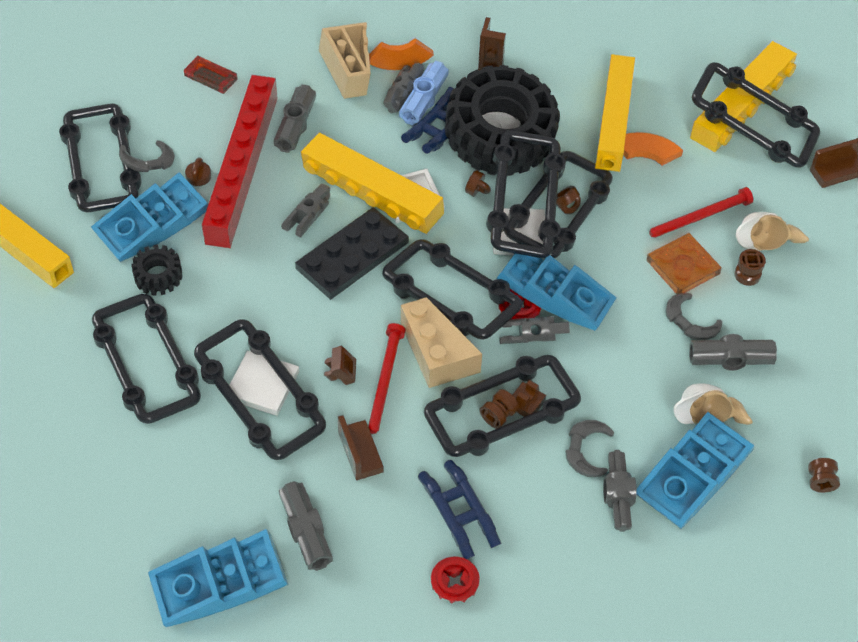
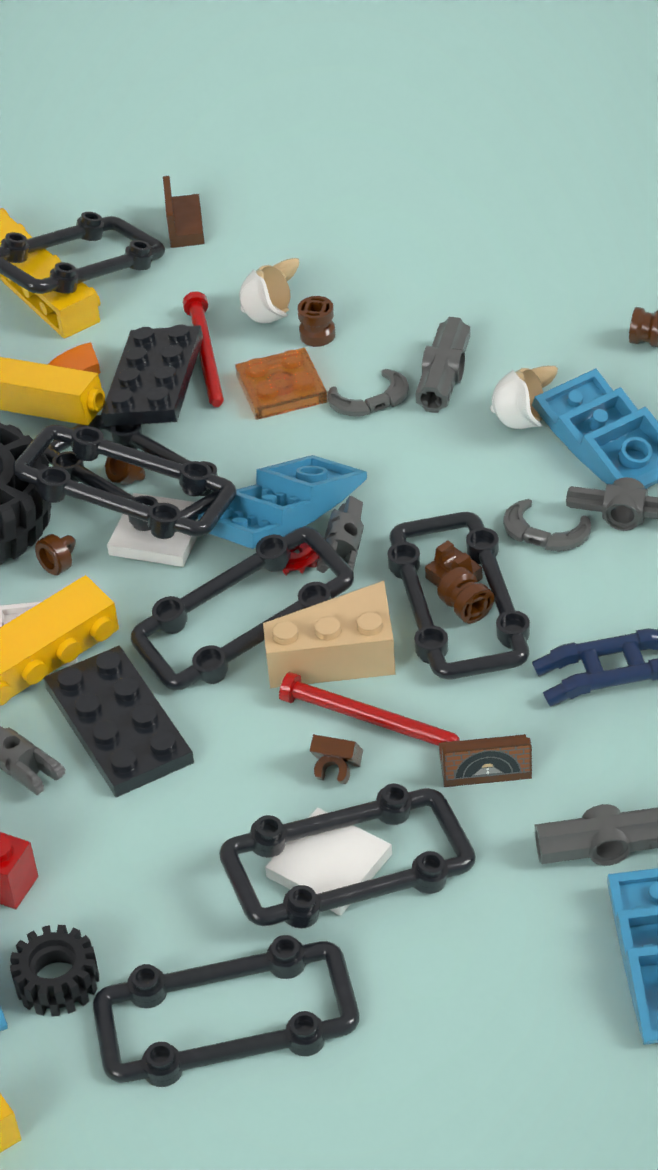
camera: 70 degrees left, 10 degrees down
none -> black plate [101,324,203,426]

